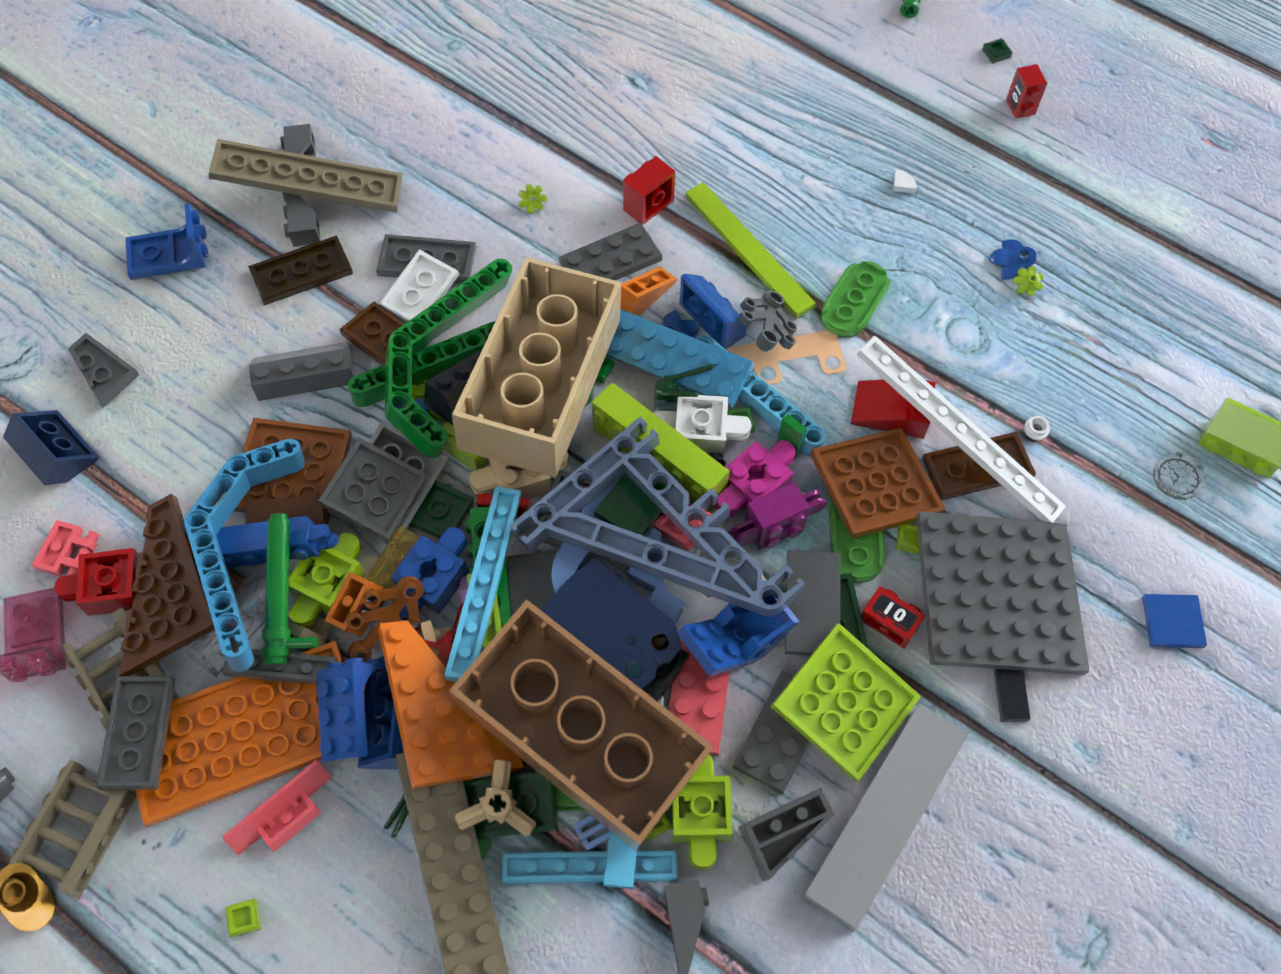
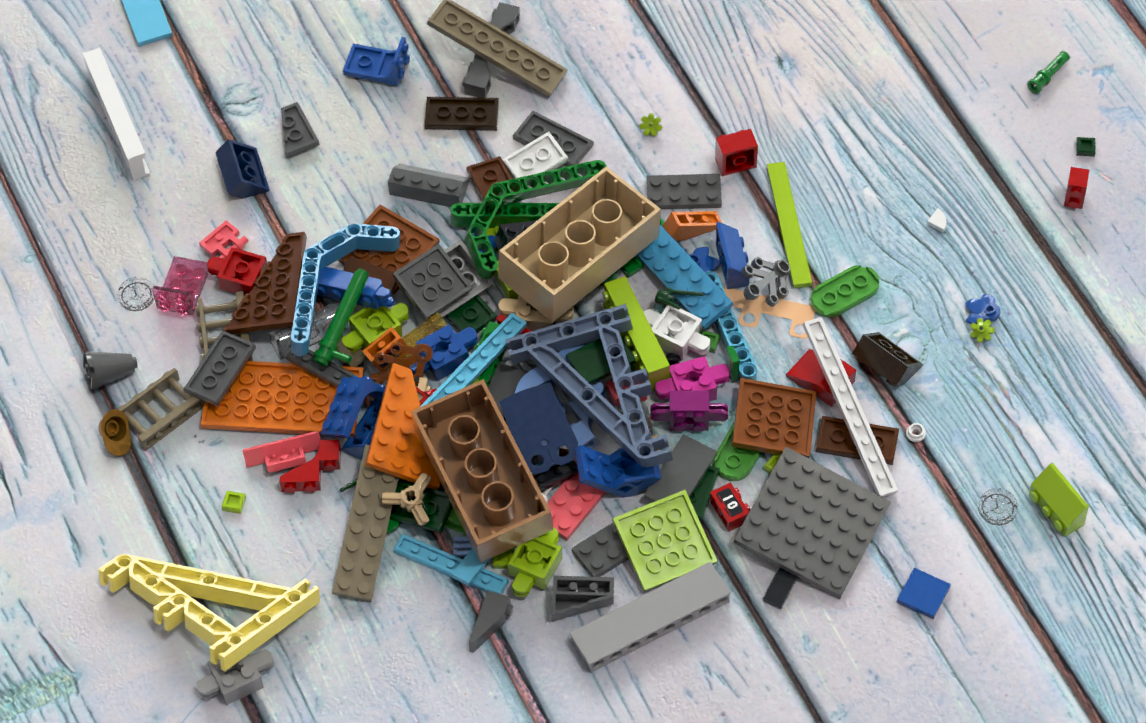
camera: 30 degrees right, 5 degrees down
none -> red arch [280,439,341,493]
none -> dark brown slope [852,332,923,386]

